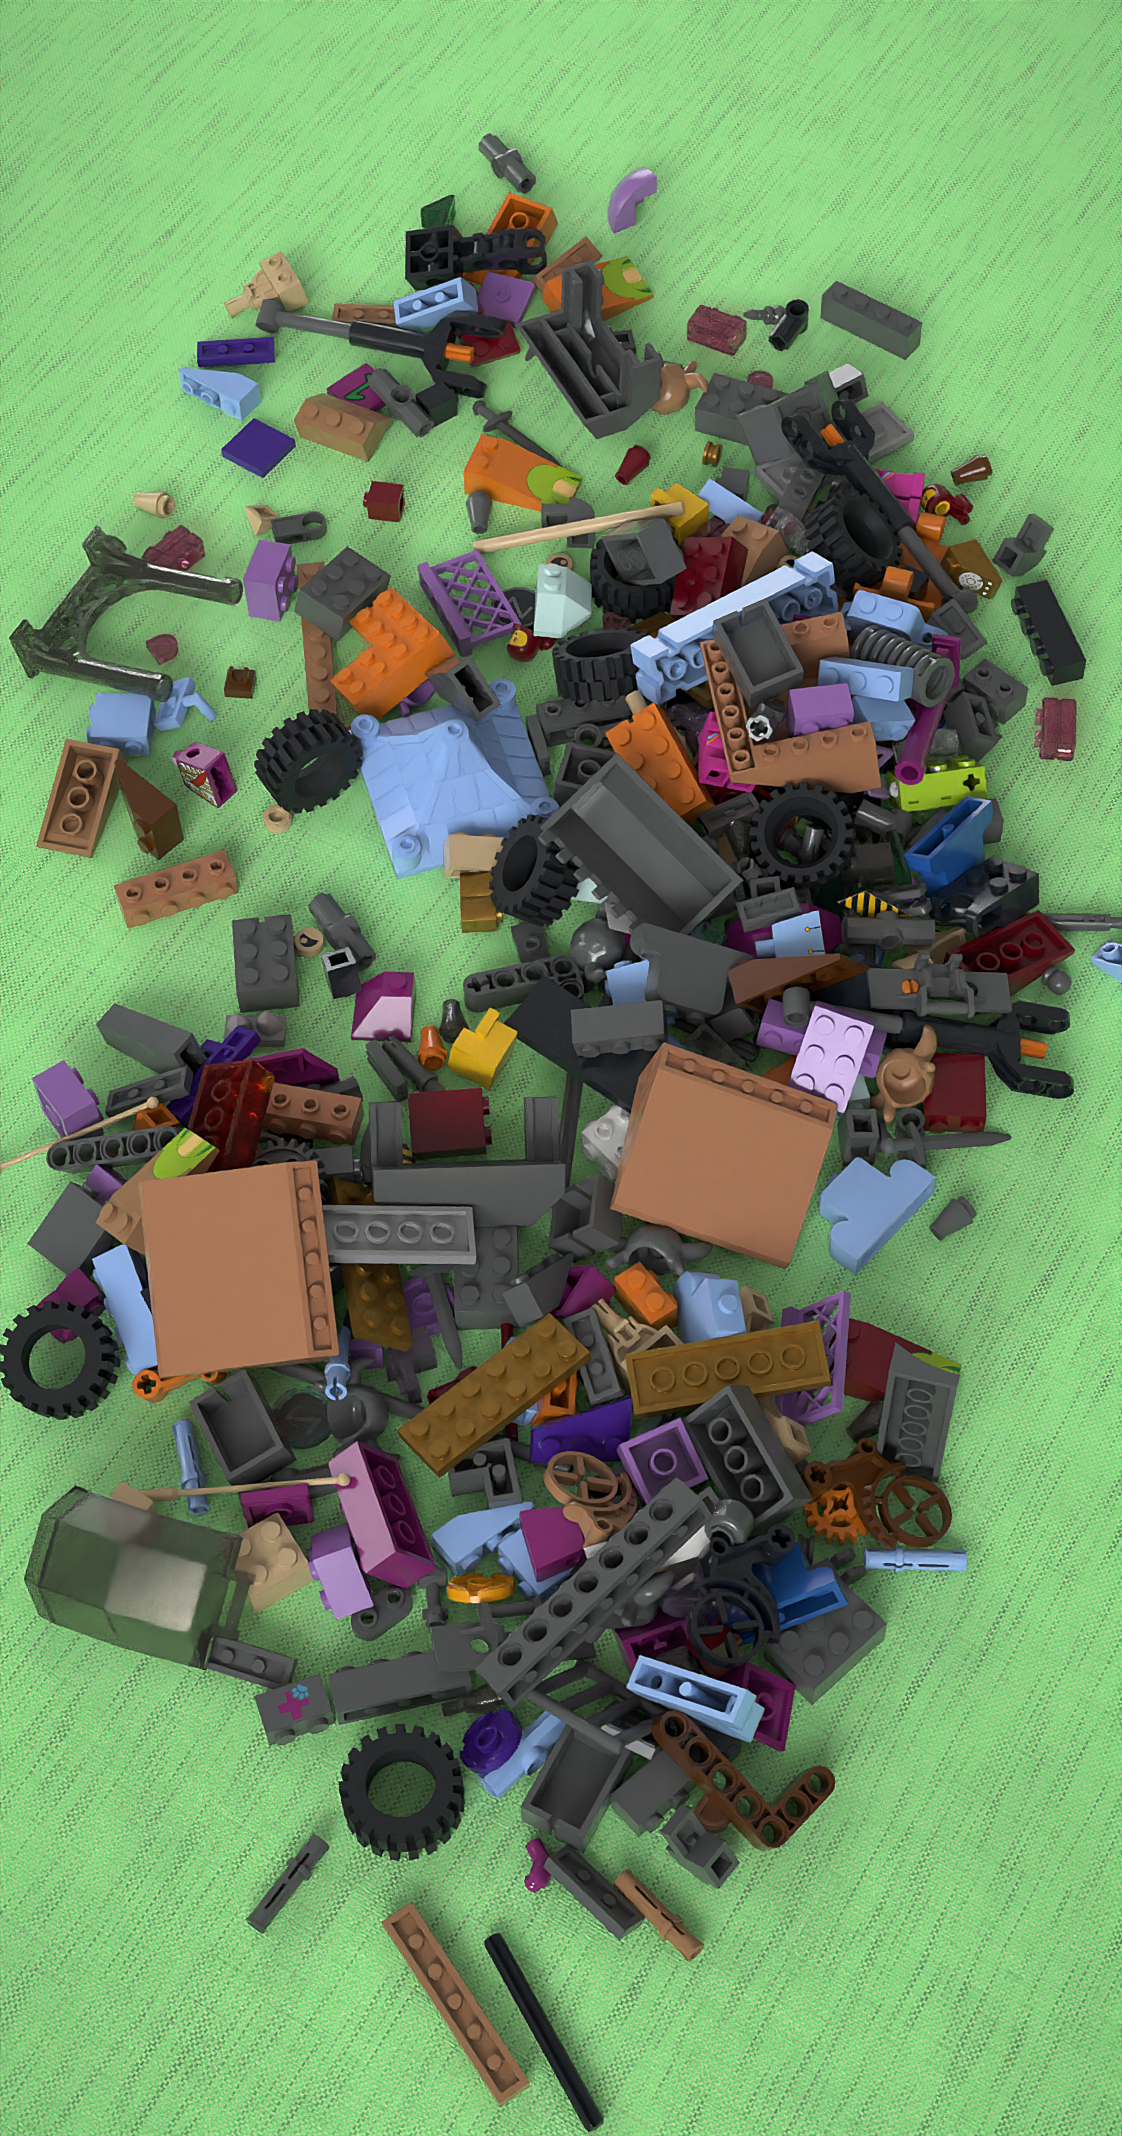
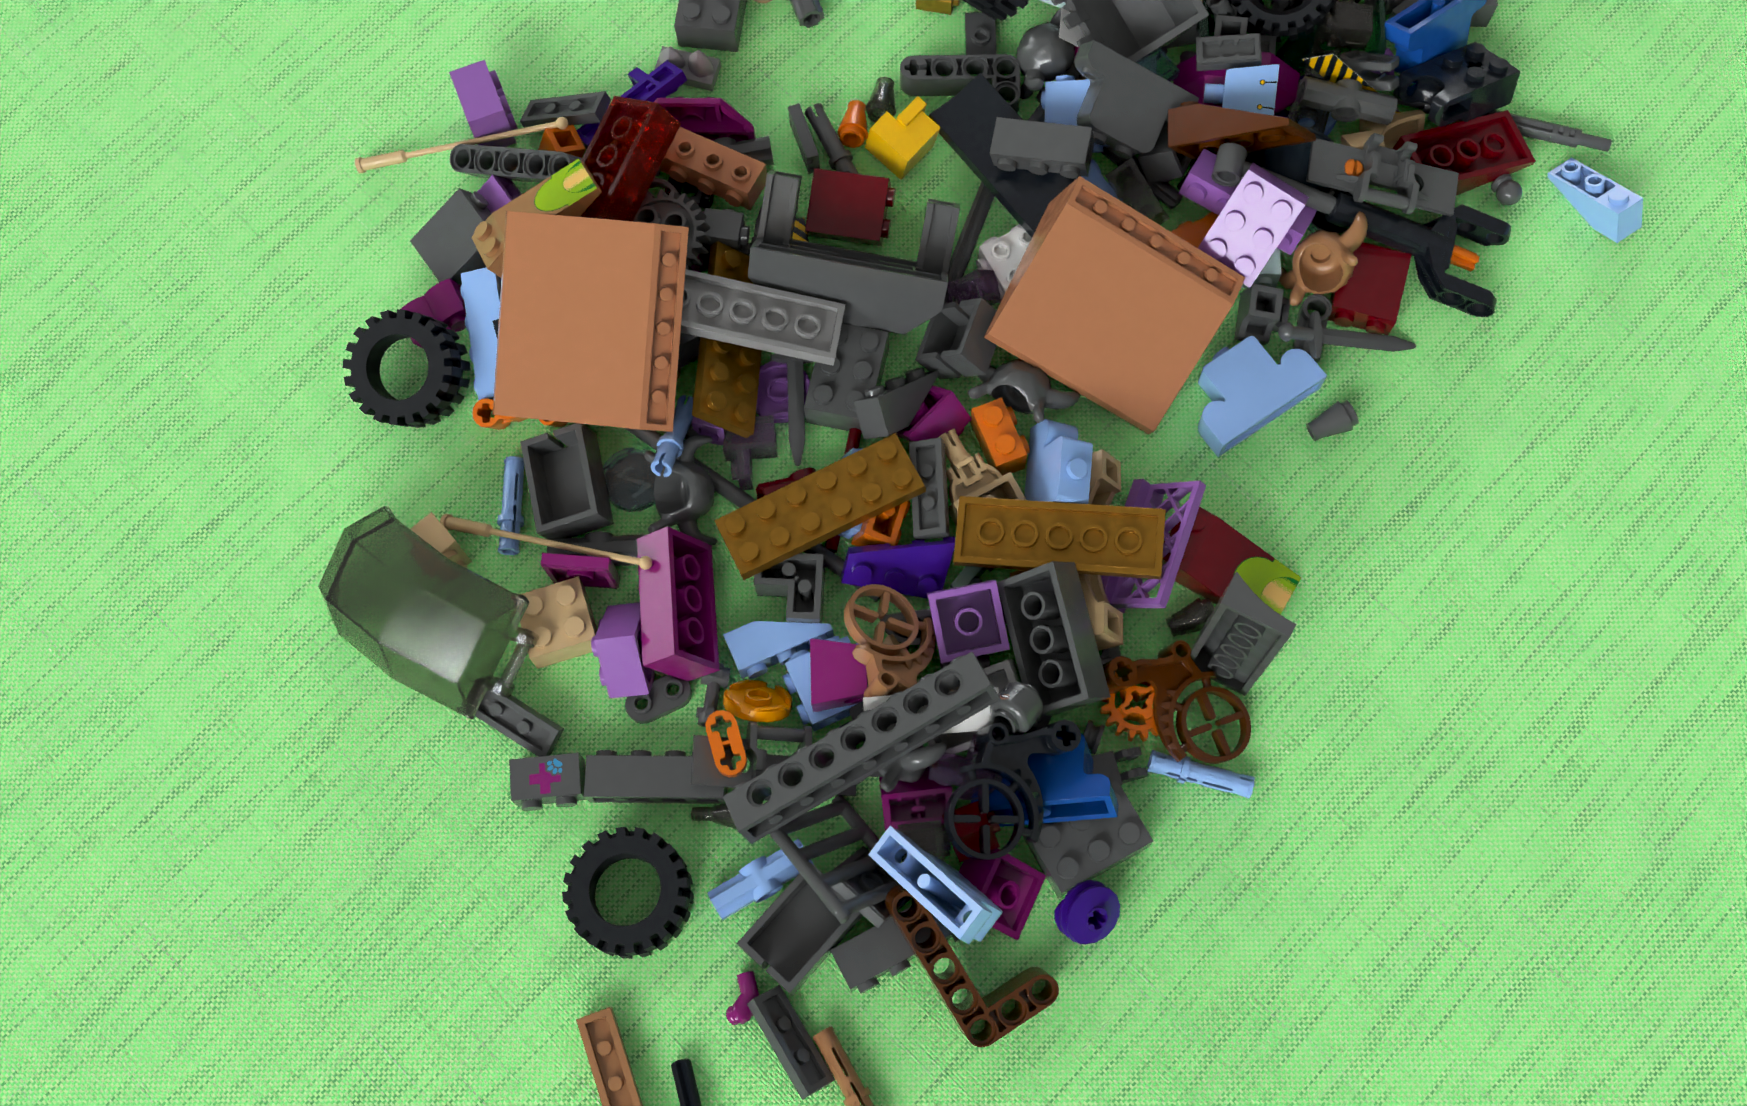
camera: 15 degrees right, 15 degrees up
dark grey slope [96,1003,206,1075] -> none
dark grey pin [245,1834,330,1934] -> none
black brick [321,947,362,999] -> none
magenta slope [351,971,416,1042] -> none
dark purple tile [460,1709,522,1774] -> none
dark grey brick [660,1805,740,1889] -> none
nougat tile [694,1794,730,1834] -> none
none -> orange beam [705,710,747,778]
none -> clear purple brick [947,269,1002,306]
none -> dark purple piece [1054,880,1120,944]

